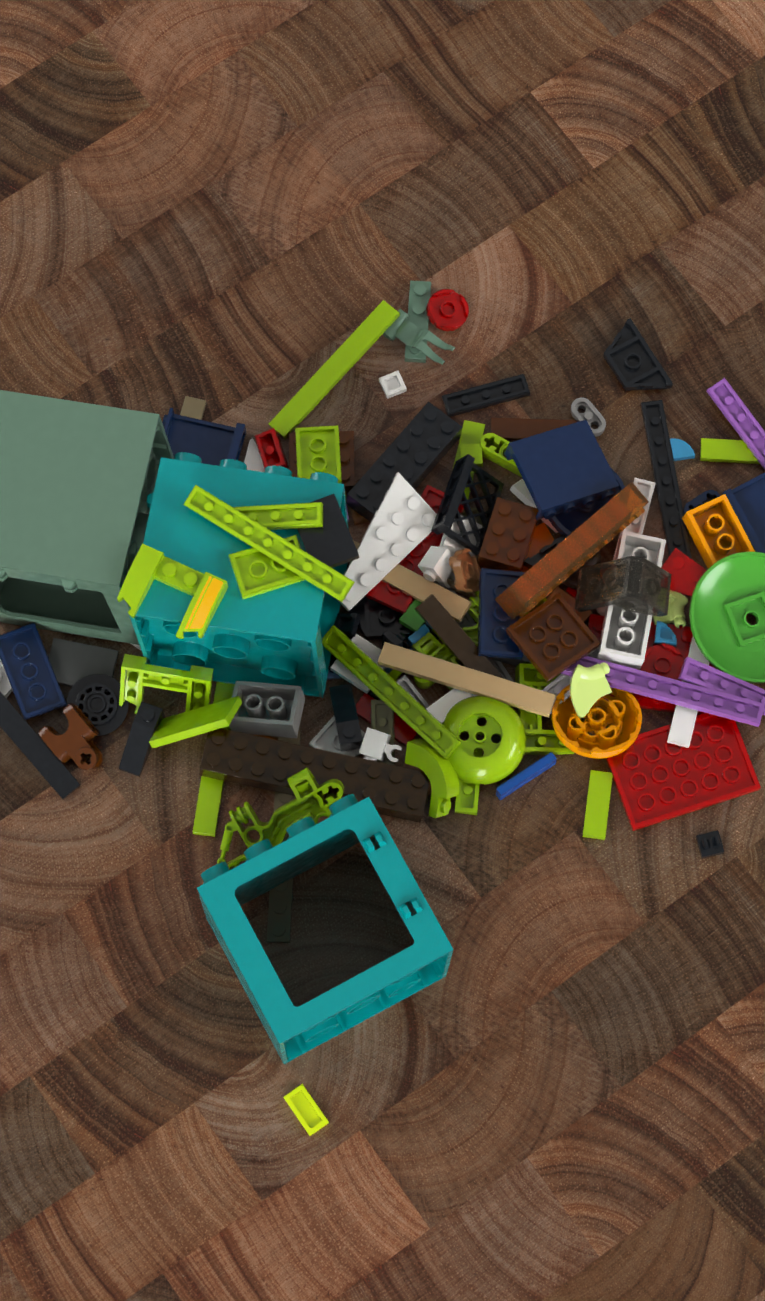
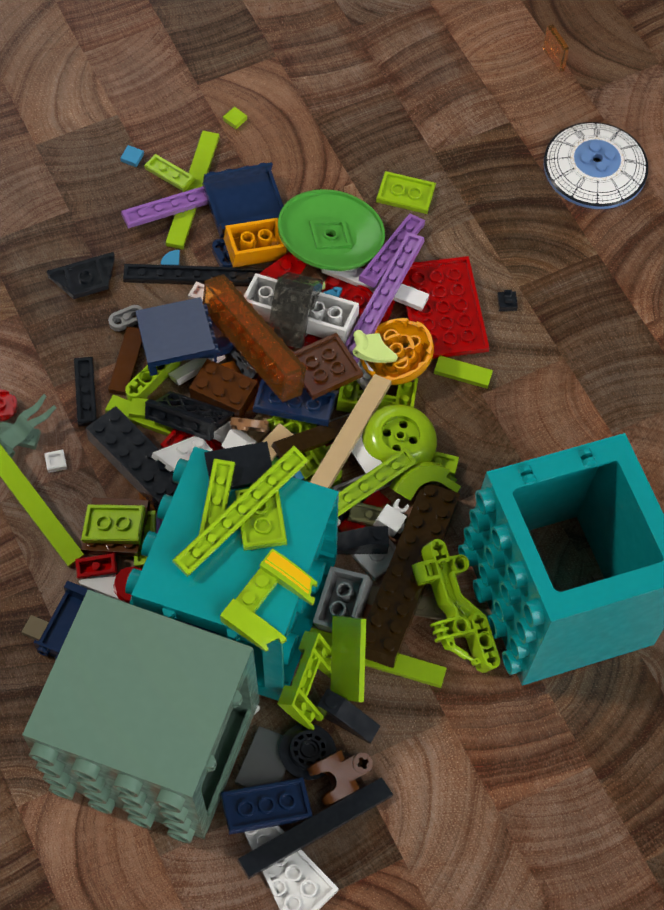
camera: 85 degrees left, 10 degrees down
blue tile [496,752,557,800] -> none

